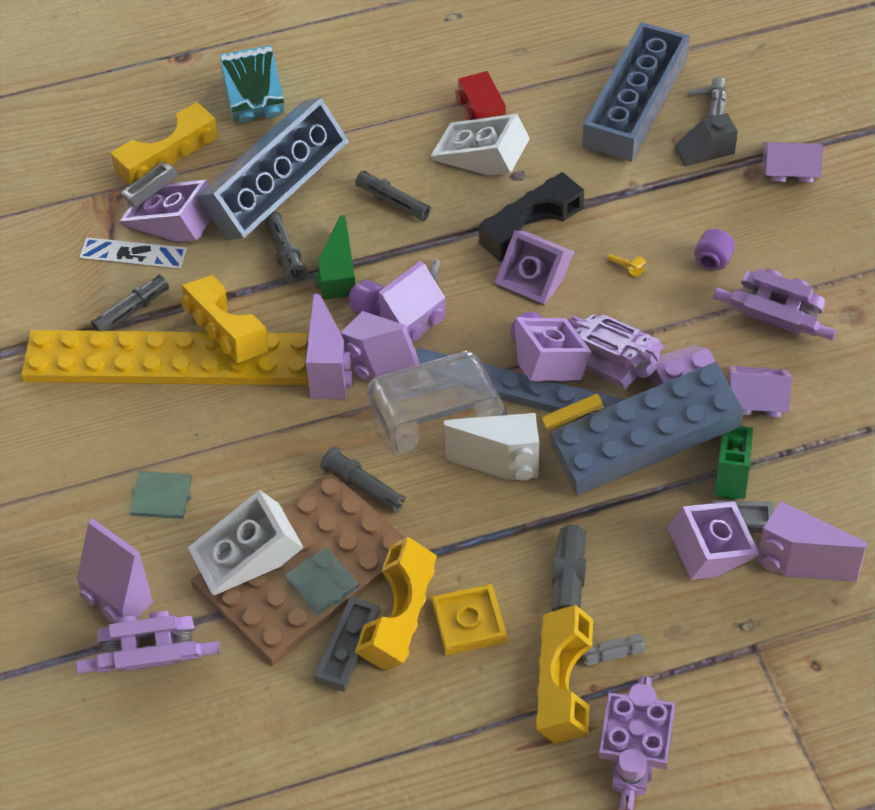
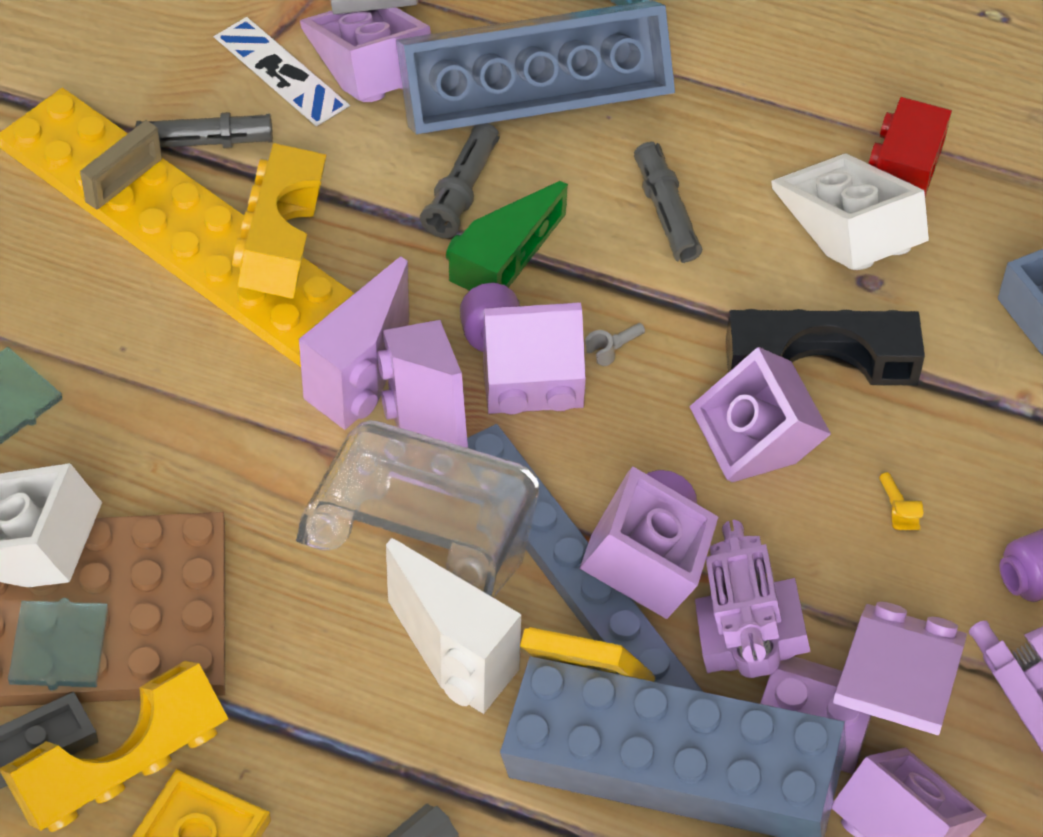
camera: 35 degrees right, 0 degrees up
dark grey pin [320,446,406,513] -> none
none -> dark tan tile [80,120,162,210]
none -> lavender slope [833,602,967,736]

